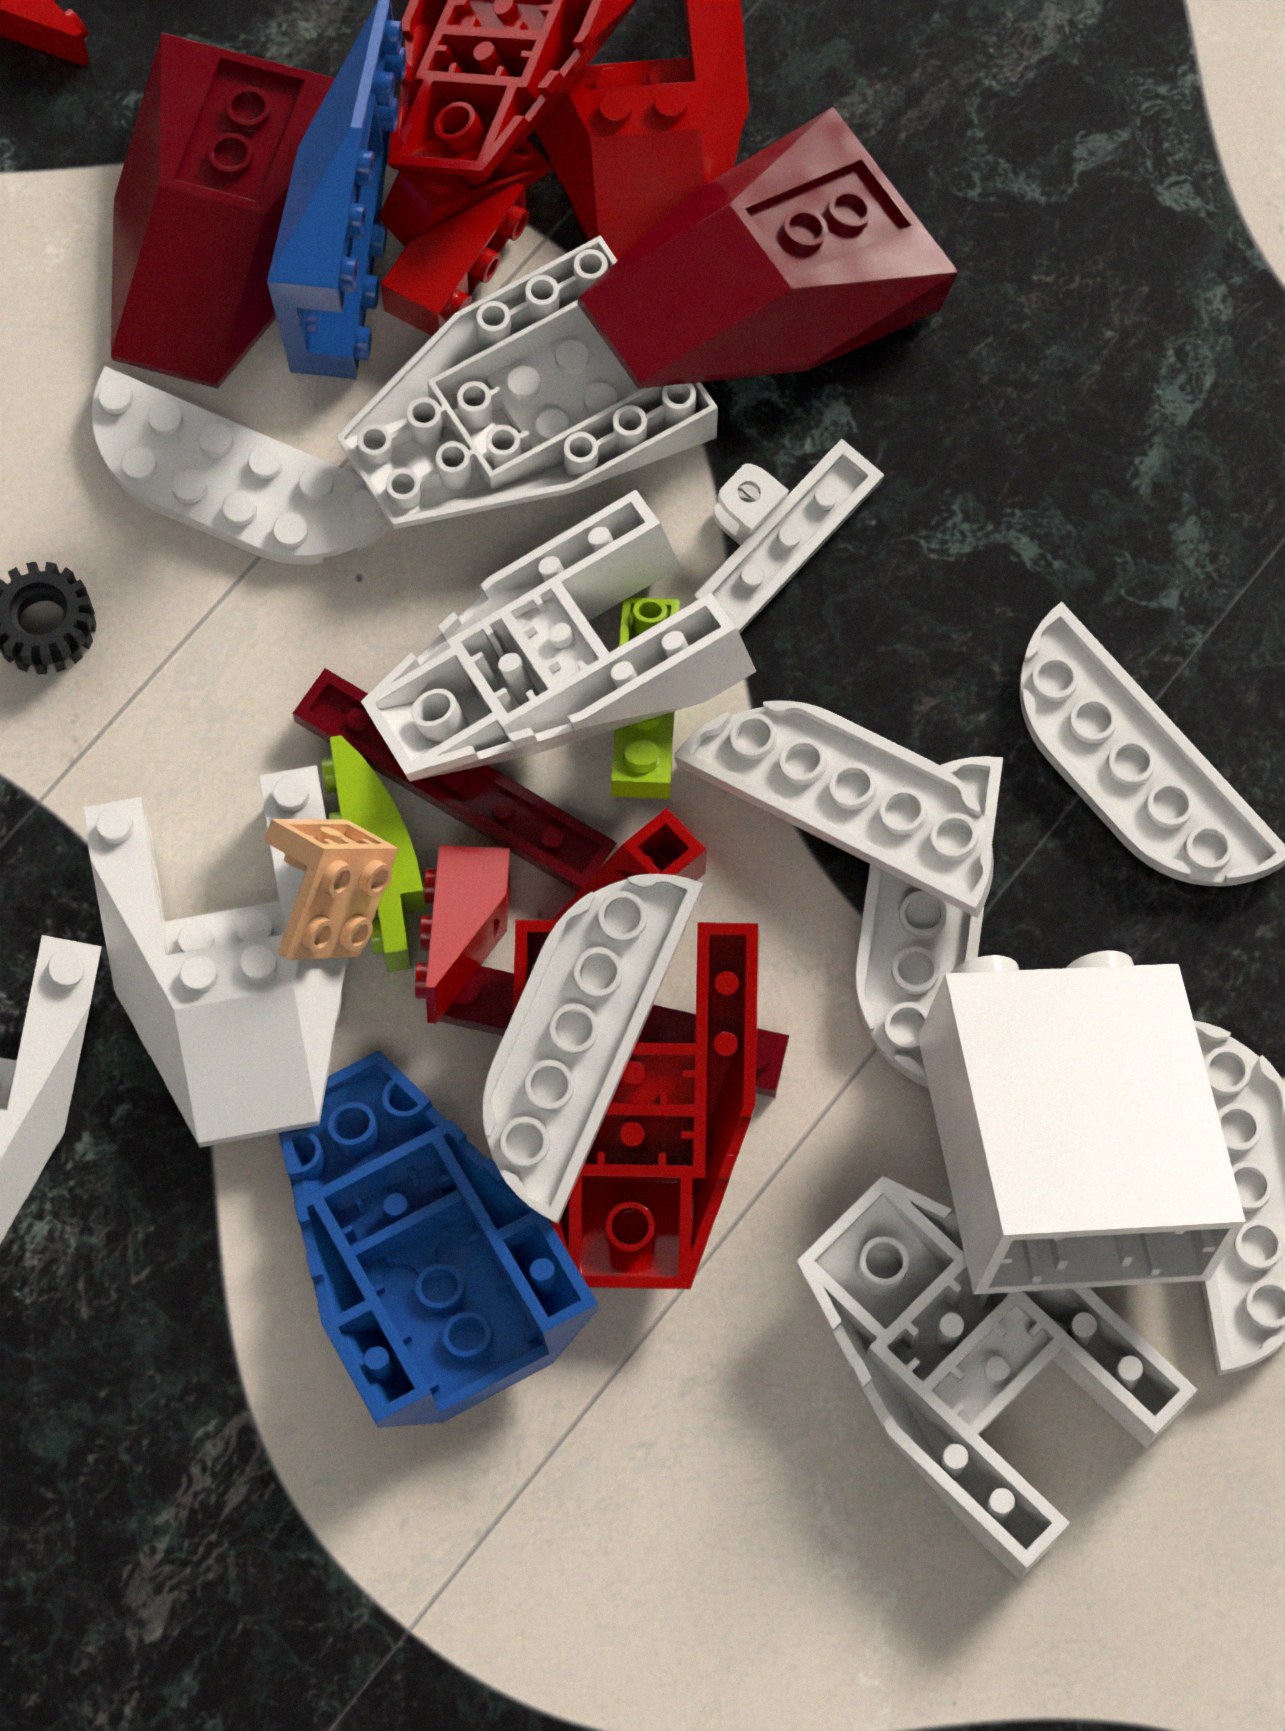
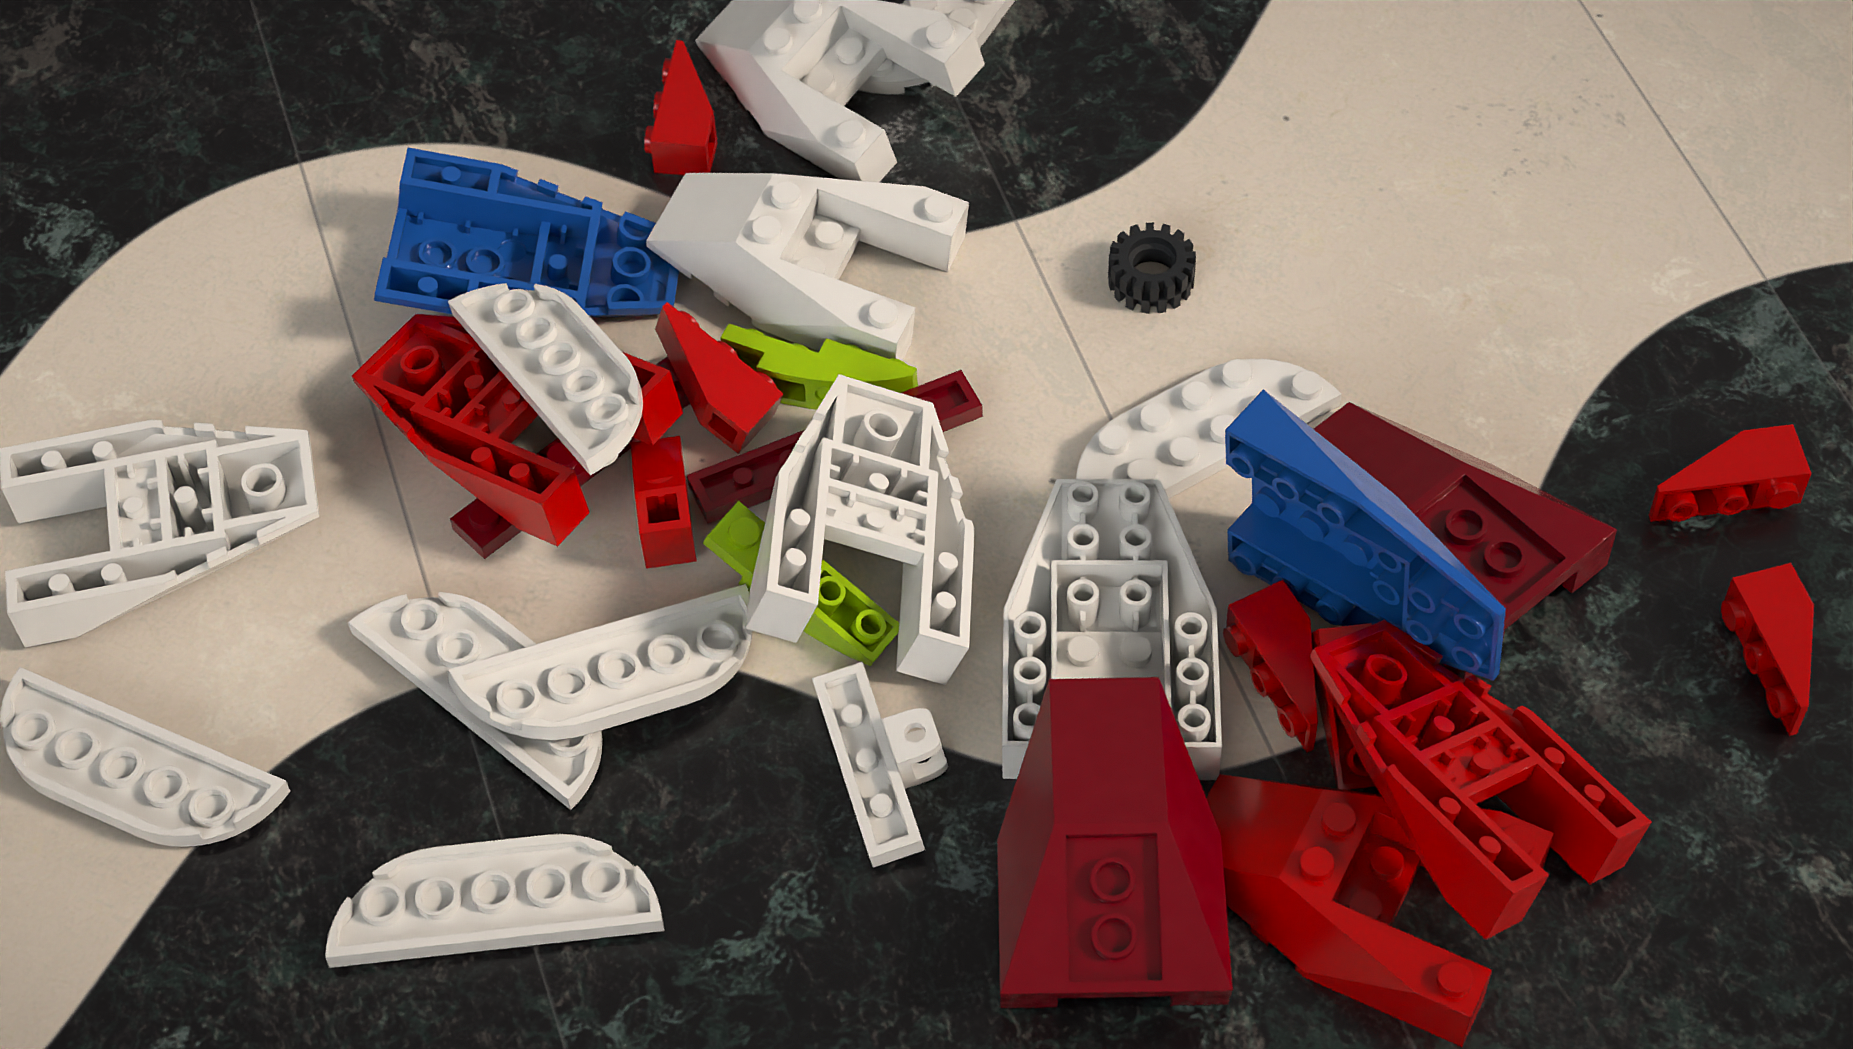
camera: 125 degrees right, 15 degrees down
light nougat bracket [264,819,399,960] -> none
white brick [918,951,1246,1294] -> none
none -> red slope [644,40,717,175]

